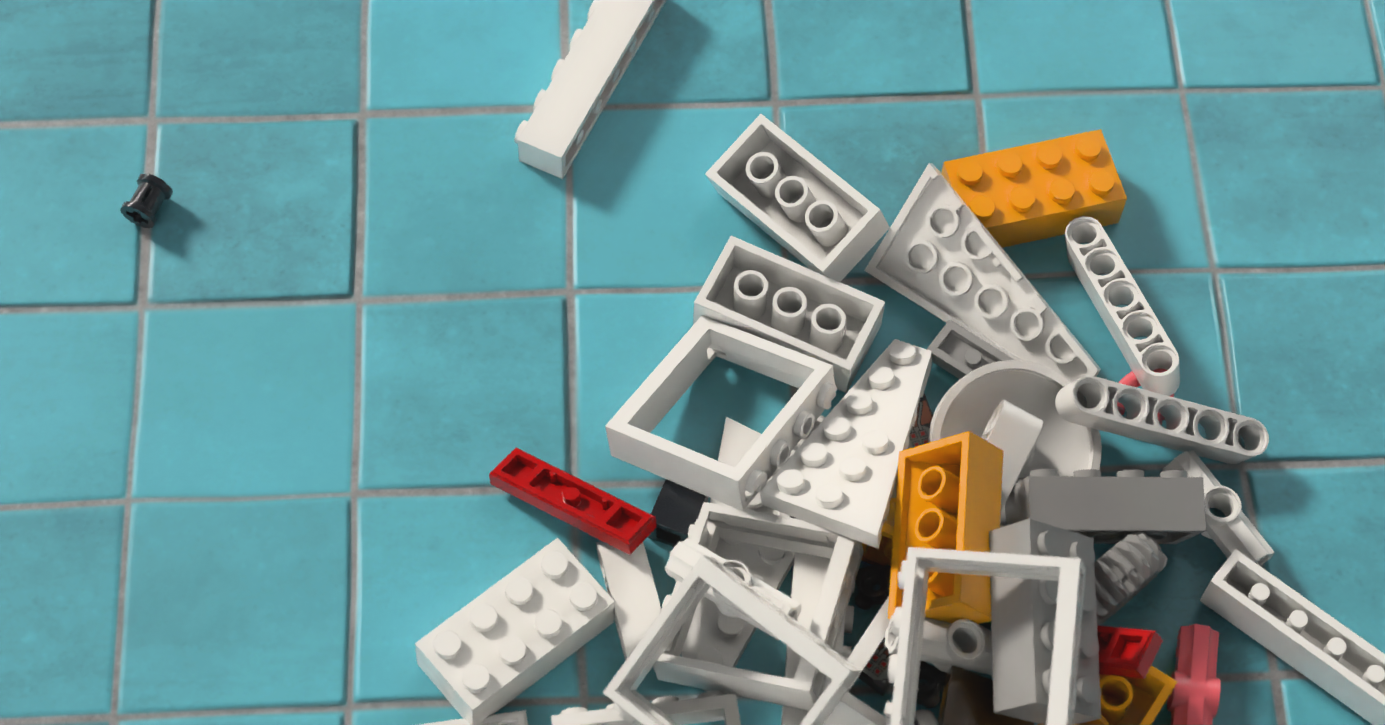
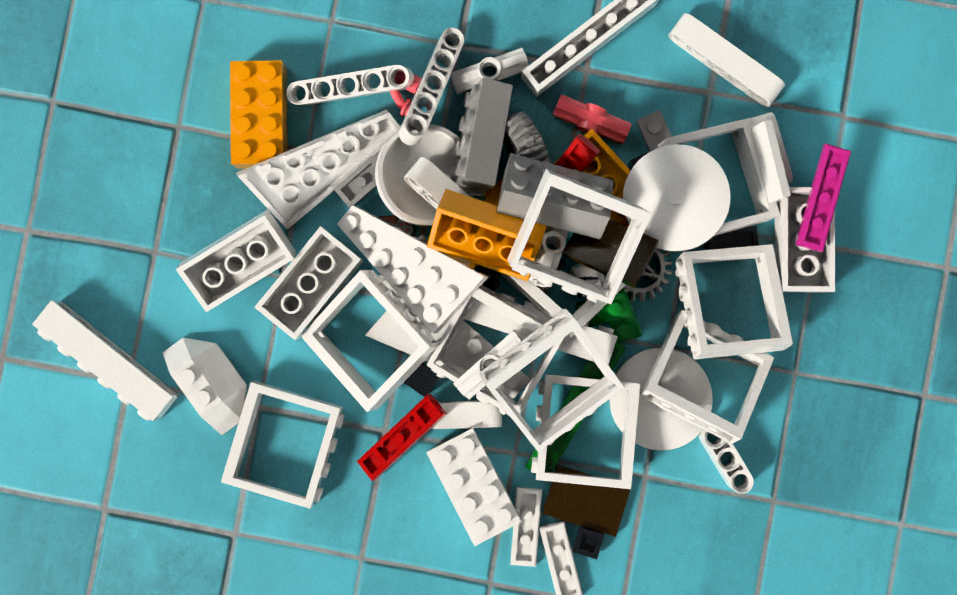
camera: 75 degrees left, 25 degrees up
none -> white wedge [162,338,247,435]
none -> white window [221,381,345,509]

